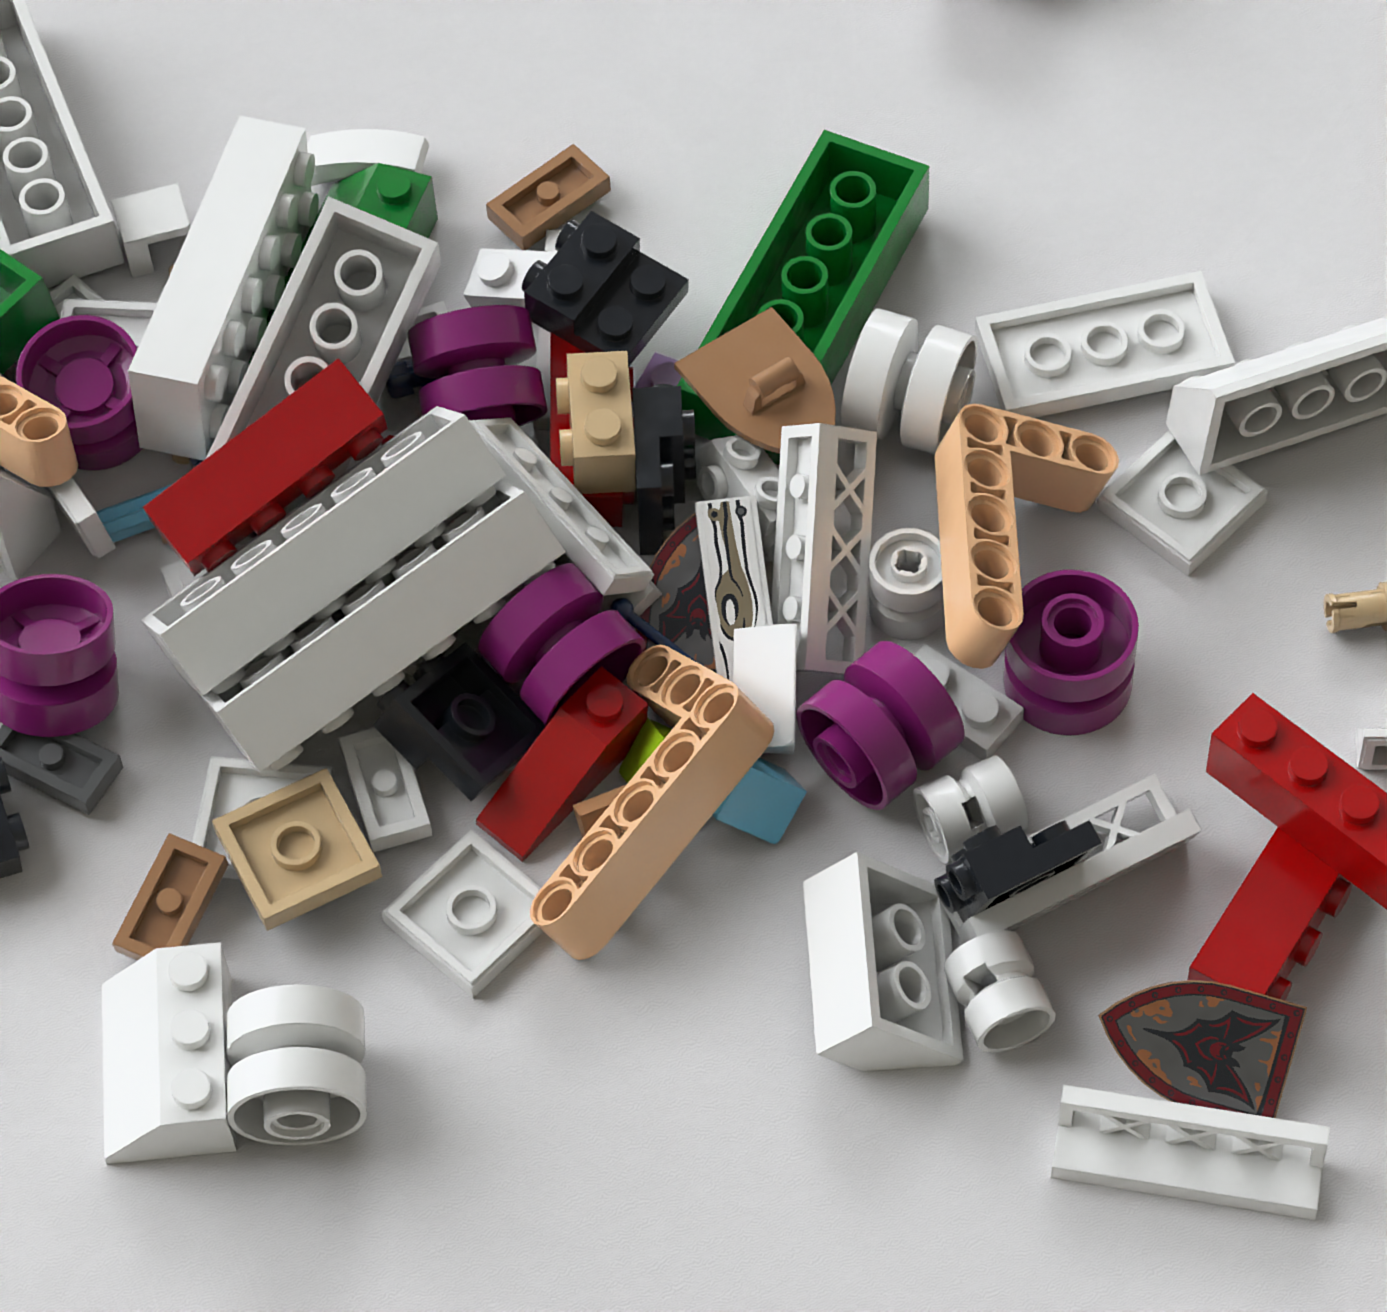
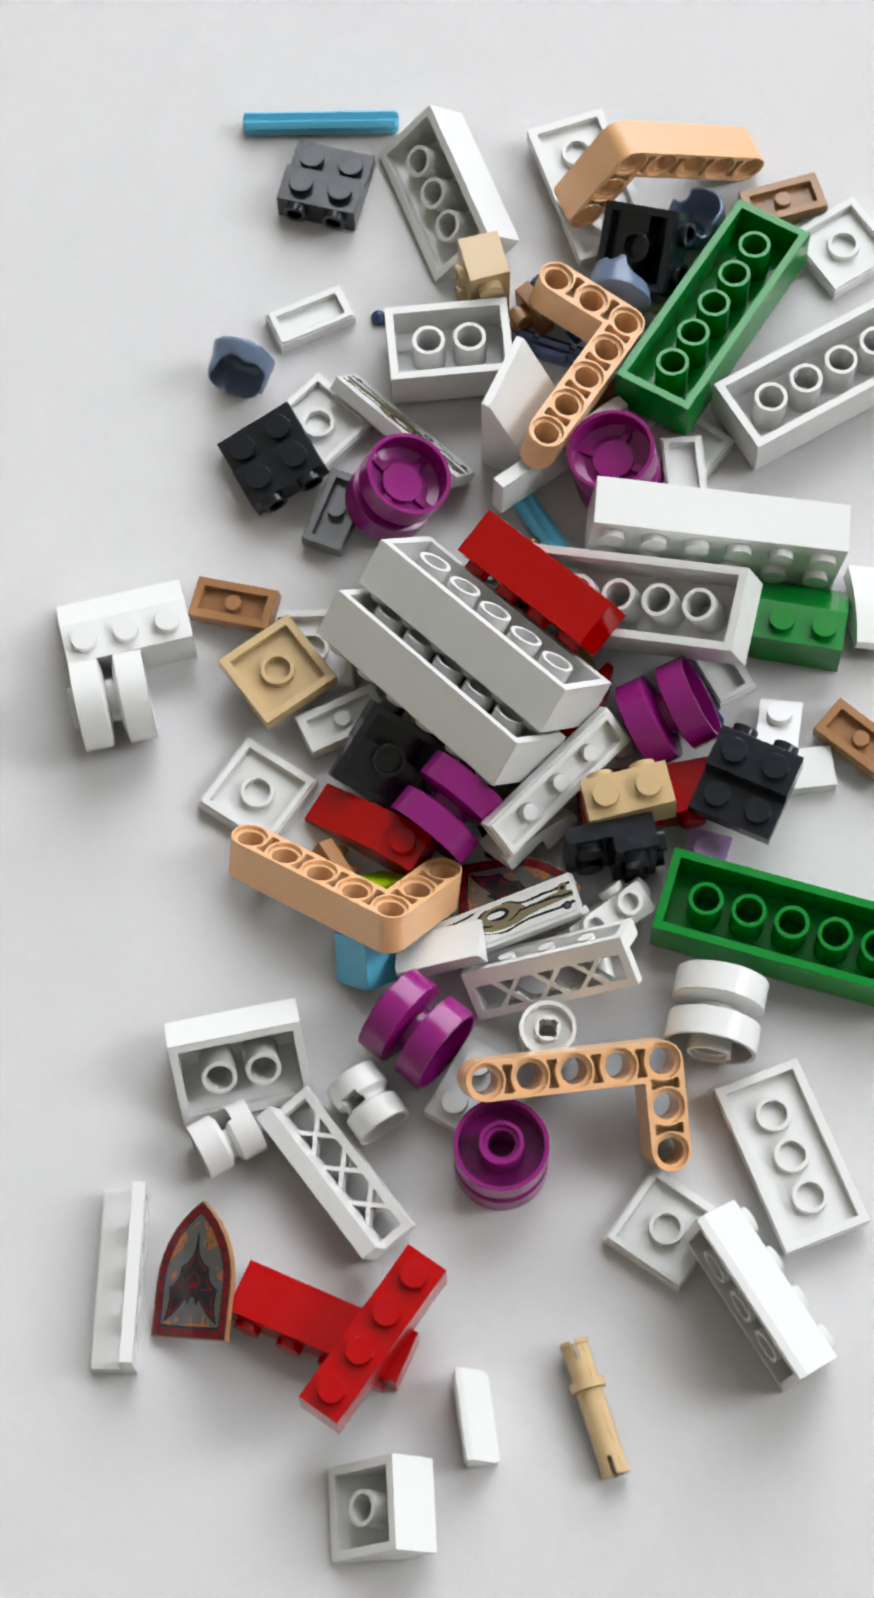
camera: 80 degrees right, 10 degrees up
white panel [111,183,191,278] -> none
dark blue hinge [610,598,707,668] -> none
medium nougat shield [674,307,836,454] -> none
black plate [934,820,1102,923] -> none

